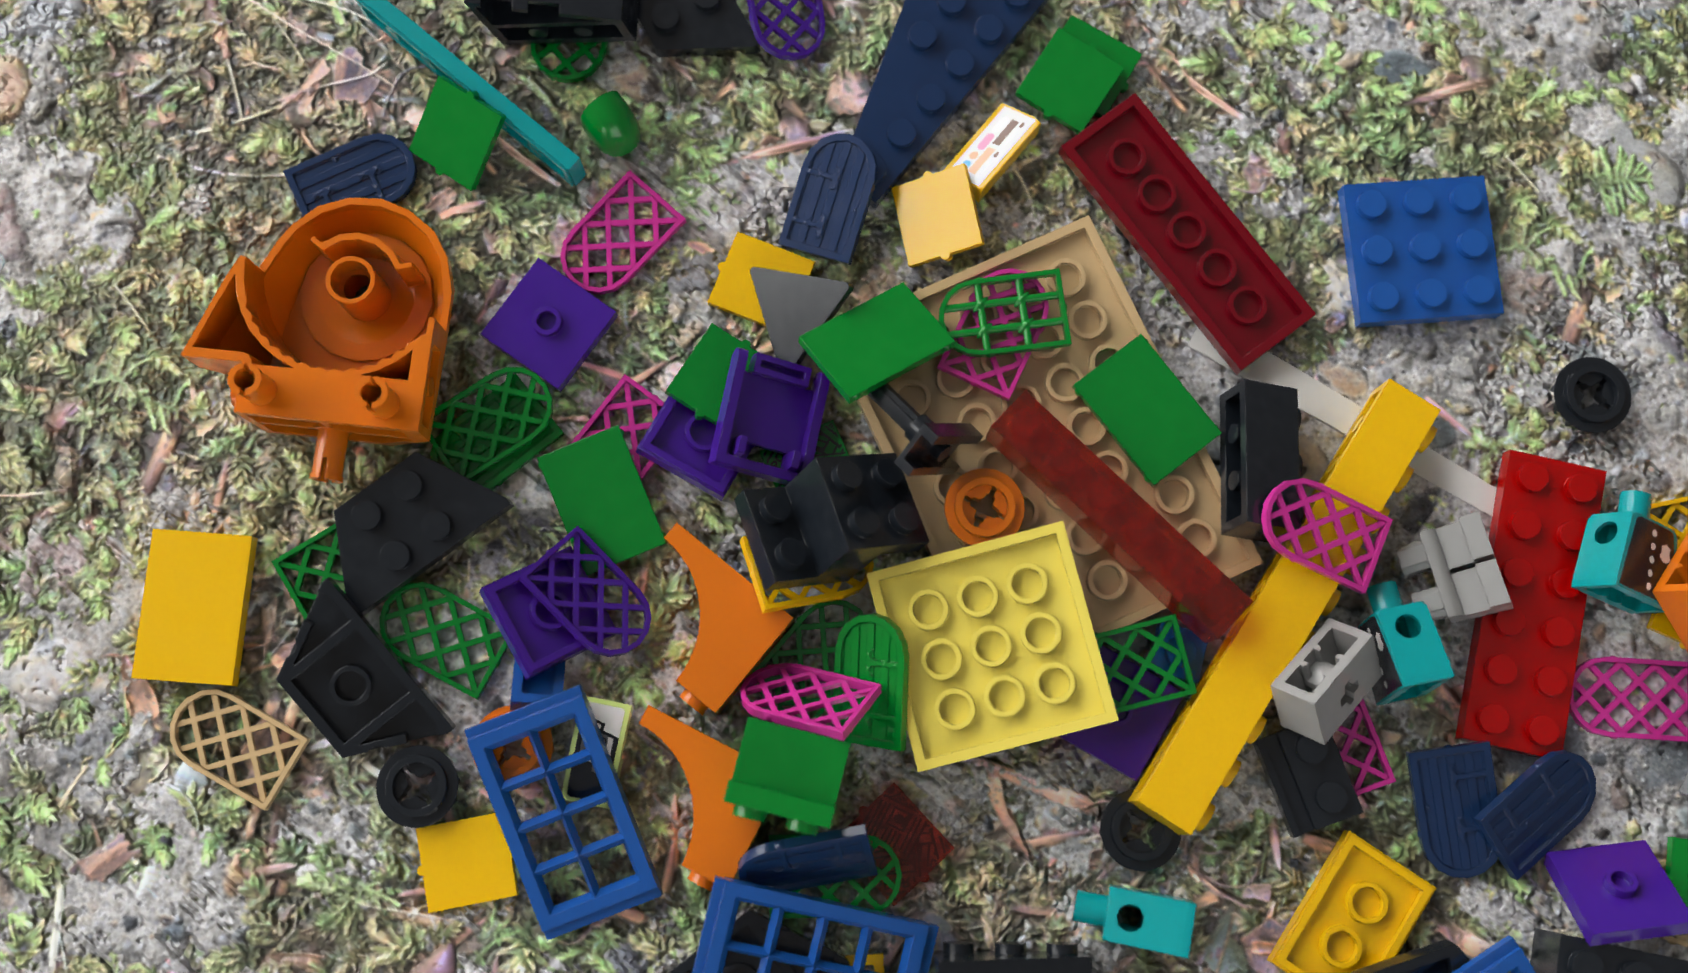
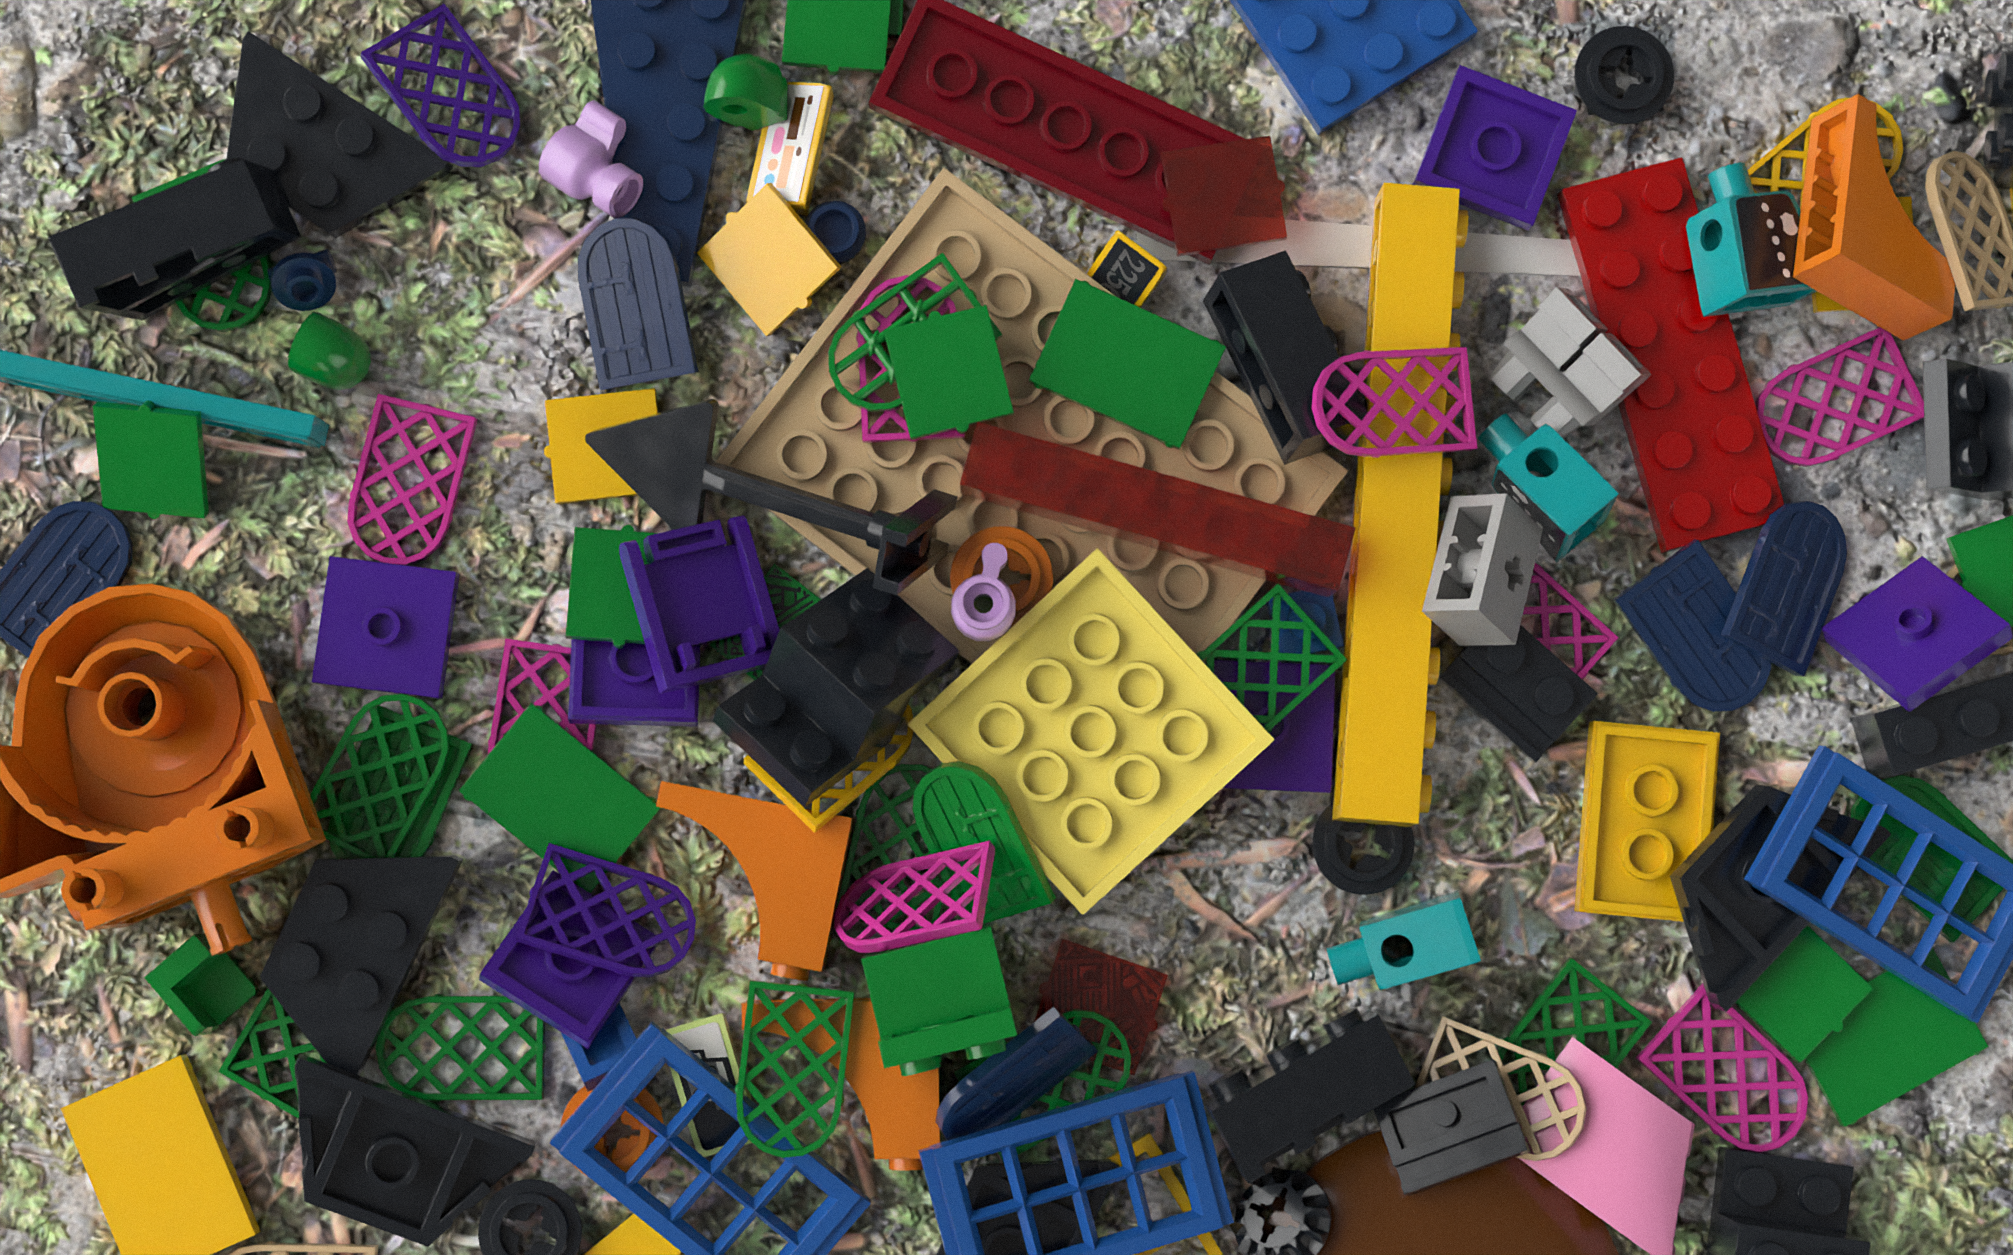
camera: 30 degrees left, 5 degrees up
green piece [798,282,955,404] -> none
none -> green panel [144,933,259,1037]
none -> dark blue plate [267,249,337,311]
none -> lavender piece [539,100,643,218]
none -> green piece [703,54,788,131]
none -> green window [735,980,854,1158]
none -> dark blue plate [805,200,866,264]
none -> green piece [883,305,1014,440]
none -> lavender piece [951,543,1016,642]
none -> slope [1087,230,1167,308]
none -> clear red piece [1160,136,1287,257]
none -> dark purple plate [1412,65,1577,231]

